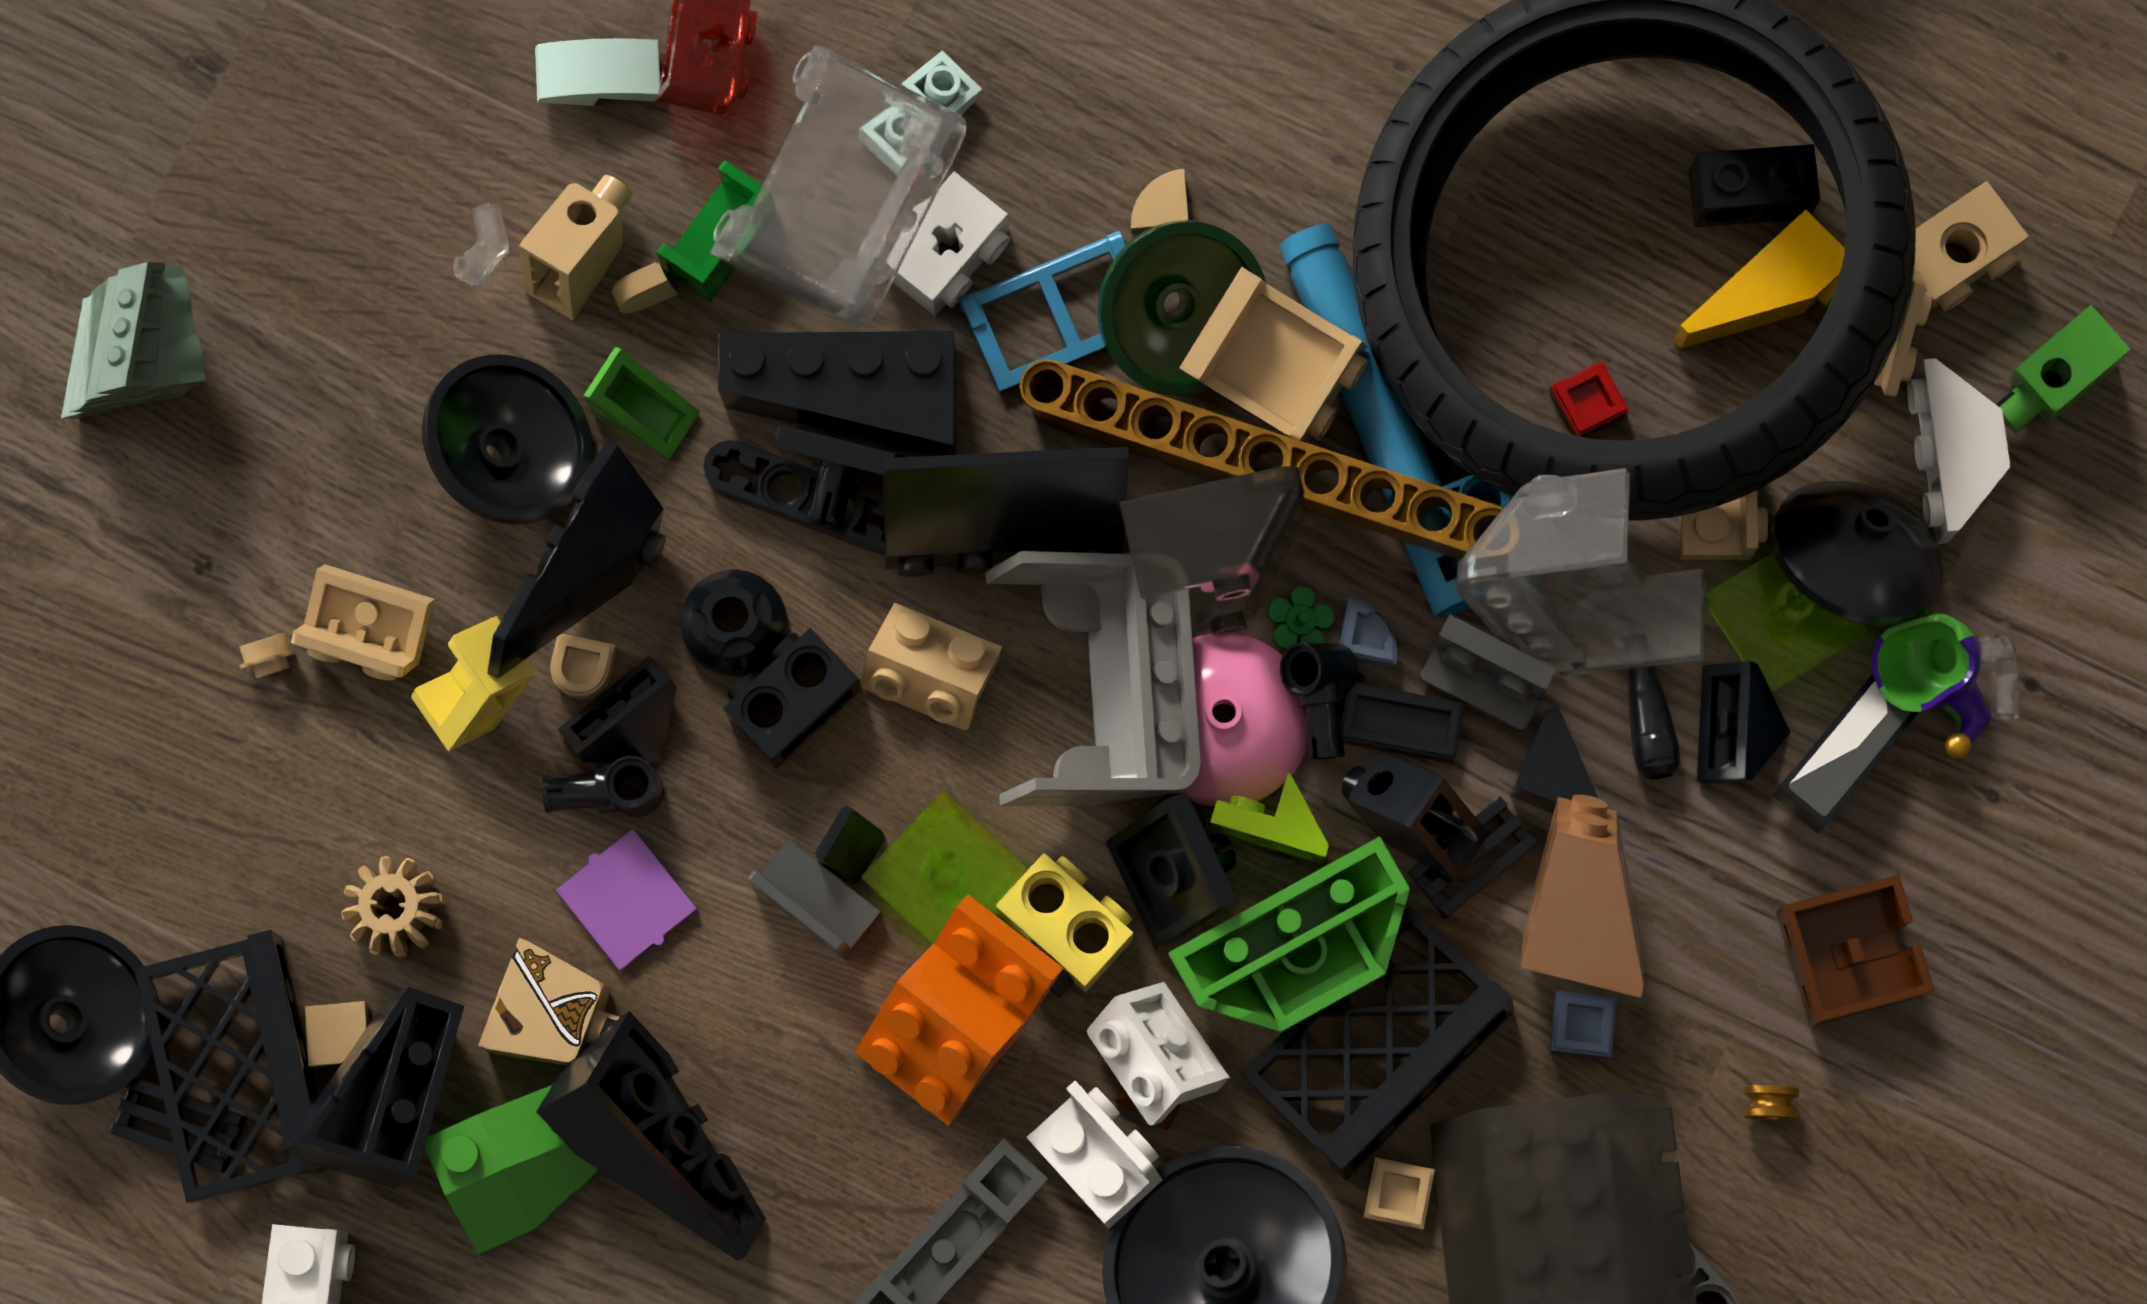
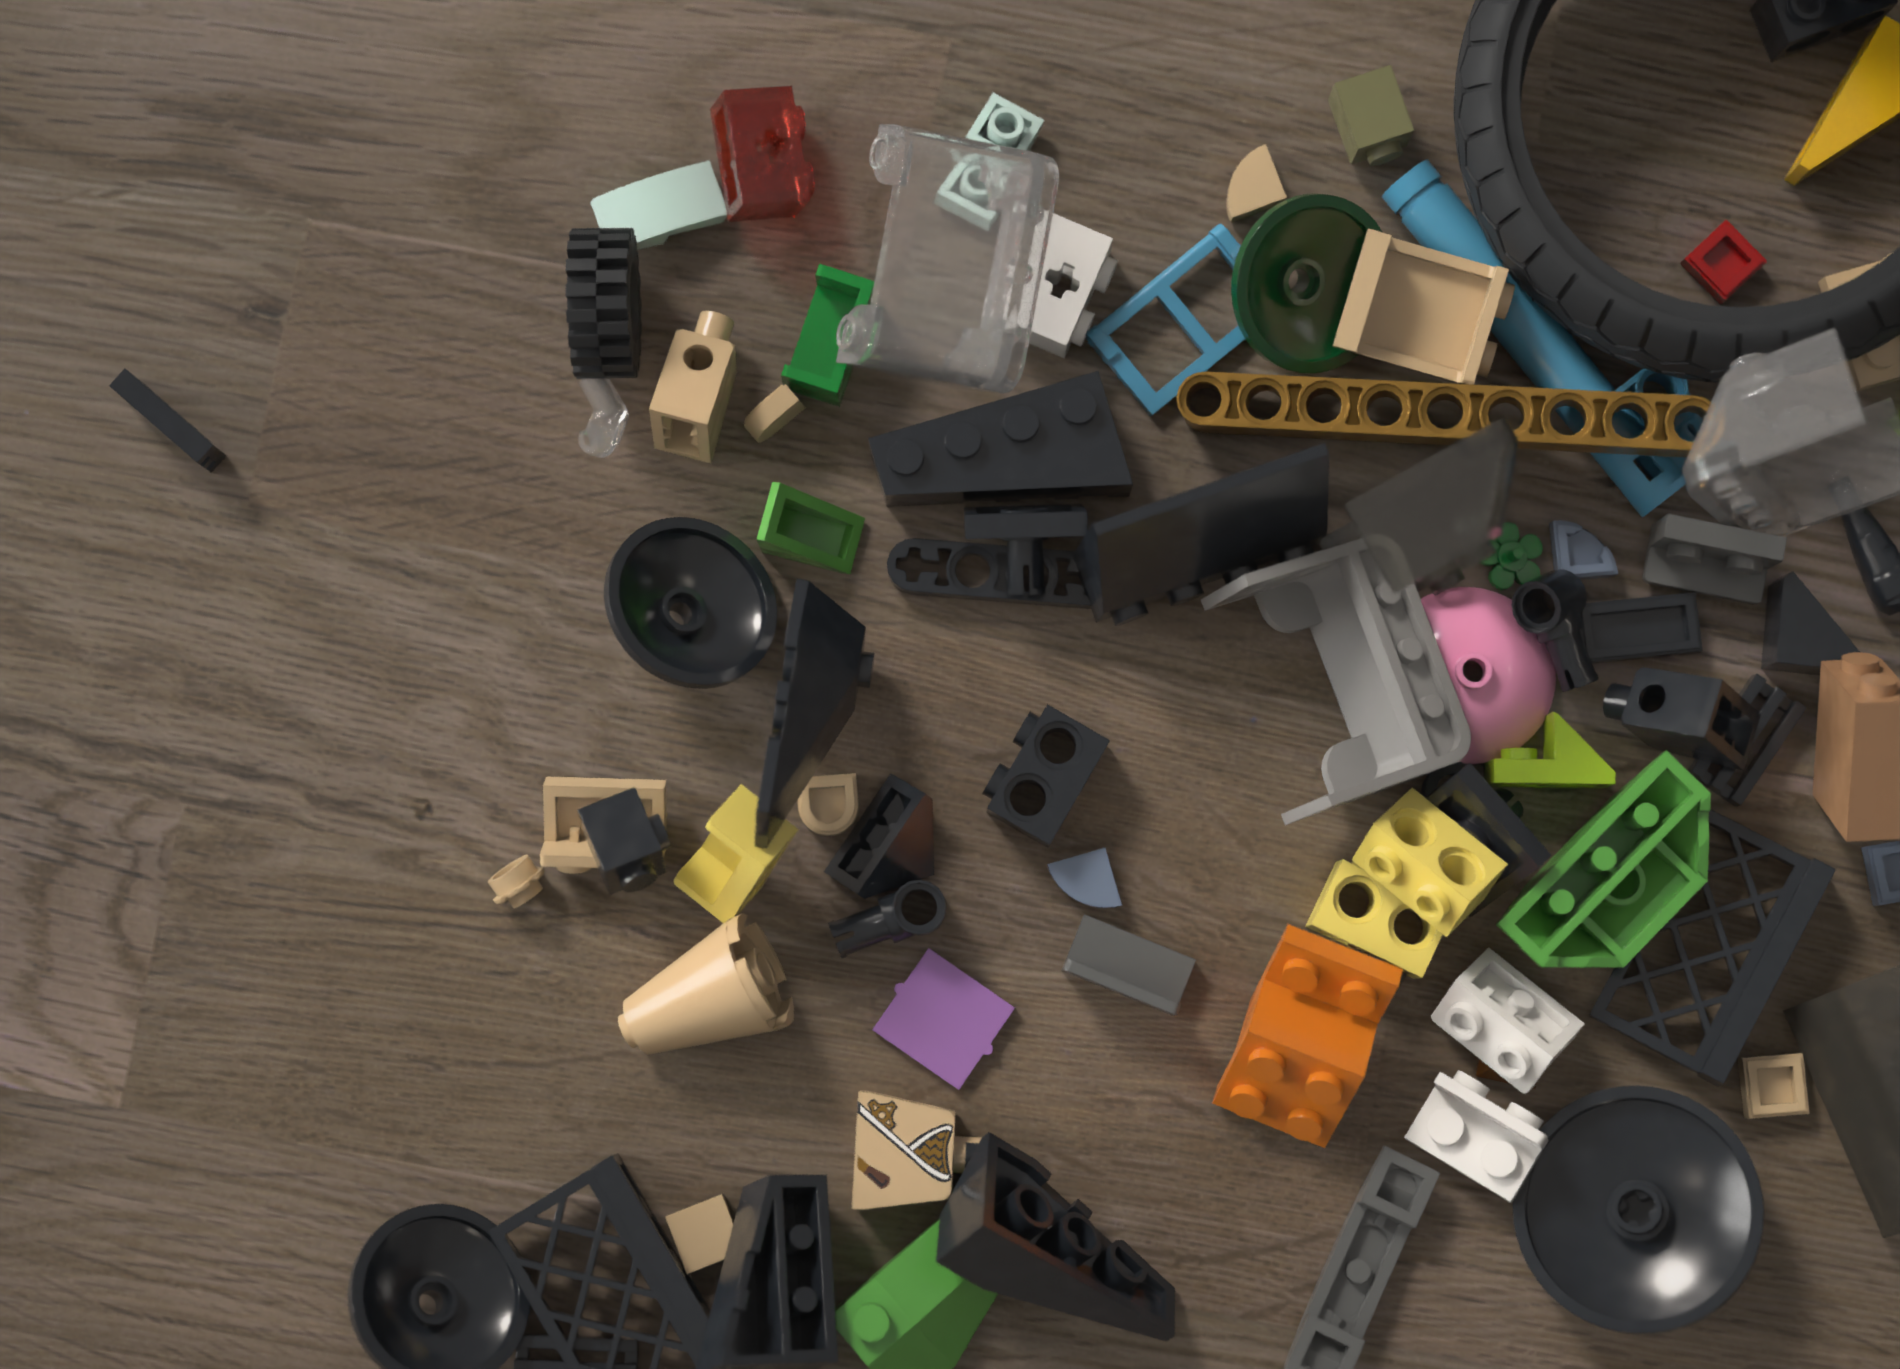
camera: 20 degrees left, 5 degrees up
sand green slope [61,262,206,419] -> none
tan gear [341,856,445,959] -> none
black piece [680,569,788,677] -> none
black slope [815,805,885,884] -> none
tan bracket [861,602,1003,730] -> none
clear neon green tile [861,791,1028,944] -> none
none -> black tile [109,368,227,473]
none -> black tyre [565,228,642,379]
none -> black brick [577,787,671,895]
none -> tan cone [618,913,794,1055]
none -> sand blue tile [1047,848,1122,908]
none -> olive brick [1328,65,1415,166]
none -> light yellow brick [1352,788,1508,937]

